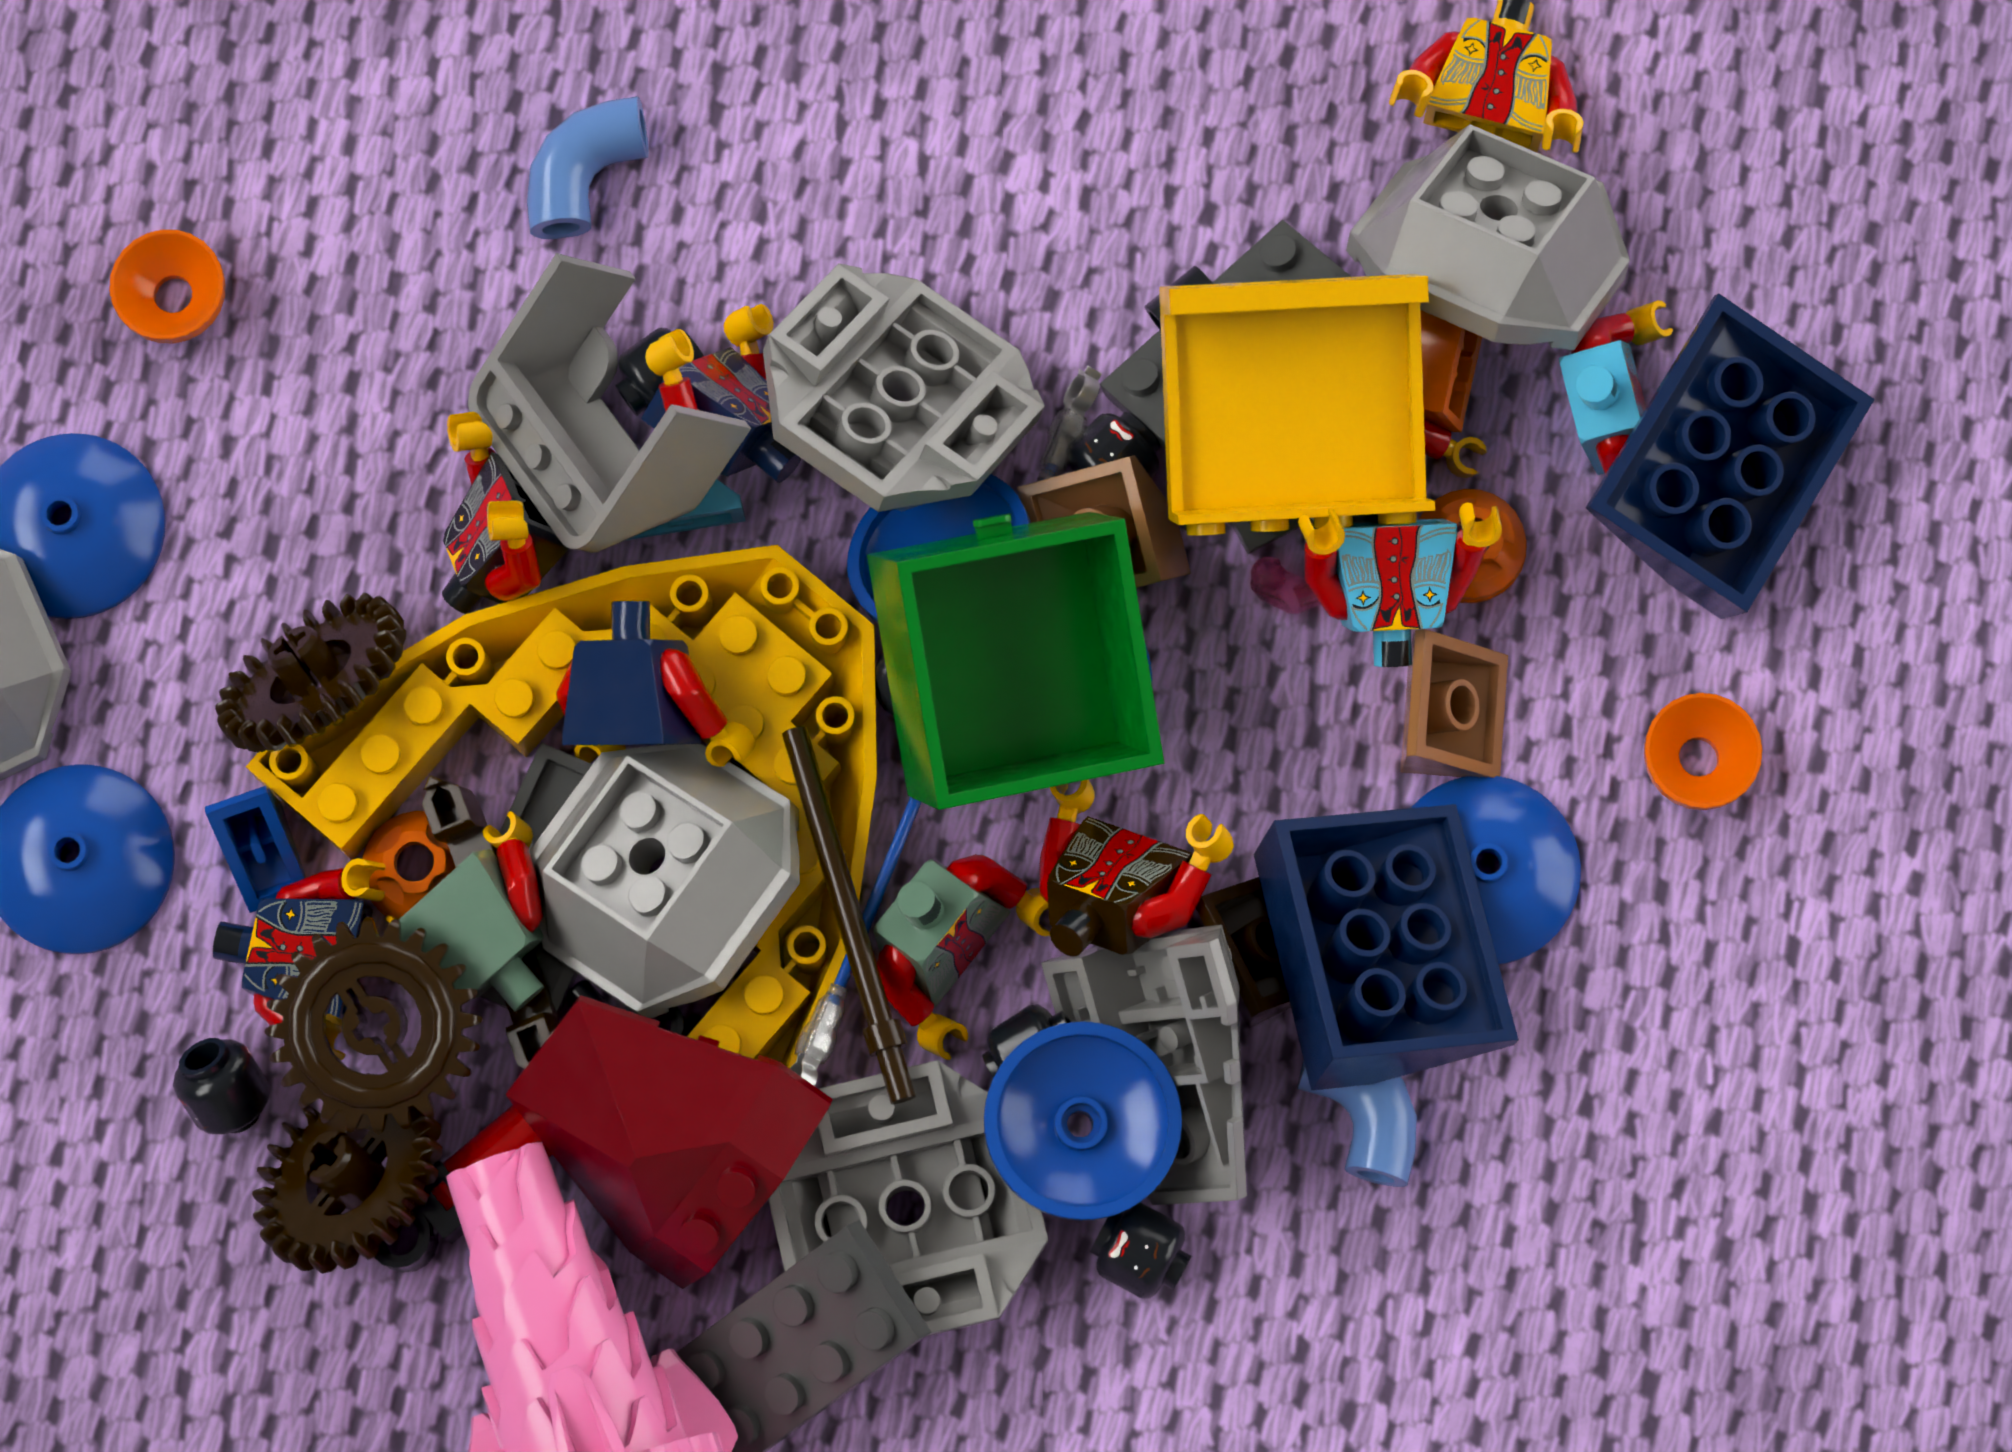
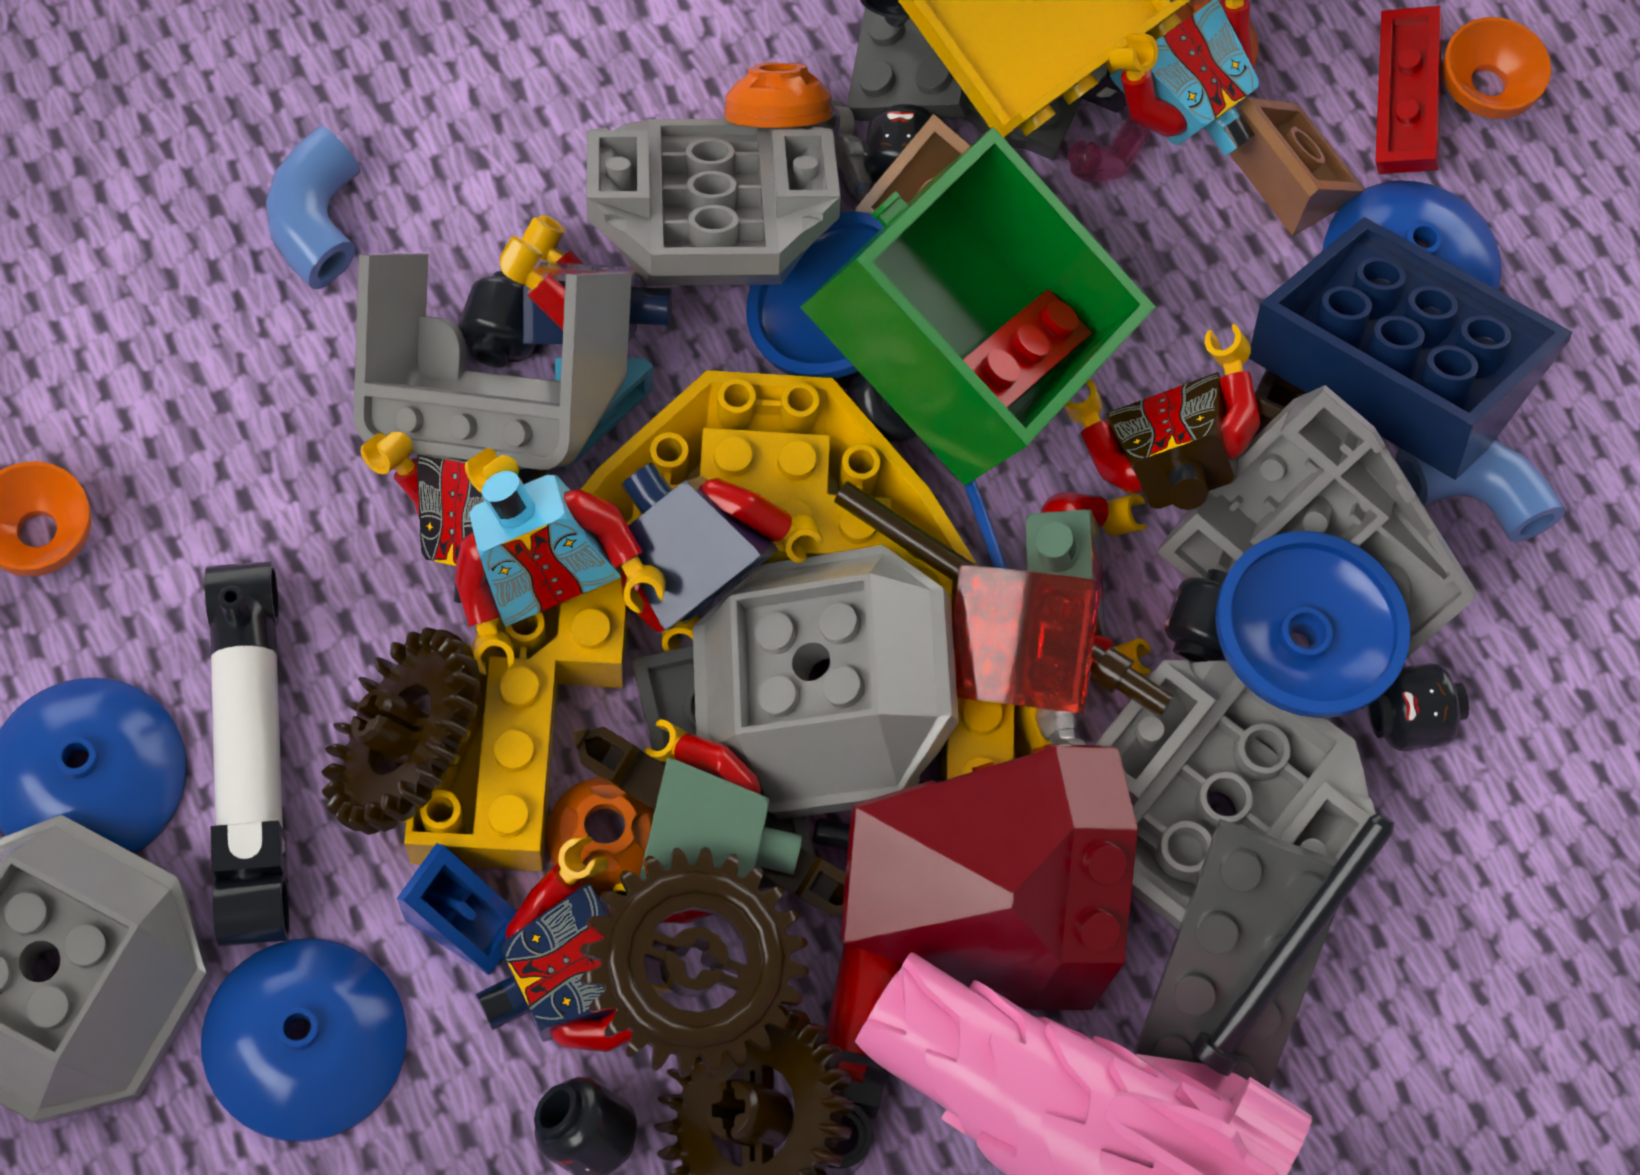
camera: 50 degrees left, 10 degrees down
none -> piece [204,561,290,946]
none -> torso [455,471,666,675]
none -> orange piece [724,62,833,128]
none -> clear red slope [952,564,1102,715]
none -> red plate [963,289,1092,409]
none -> black bar [1190,813,1394,1076]
none -> red plate [1375,5,1443,174]

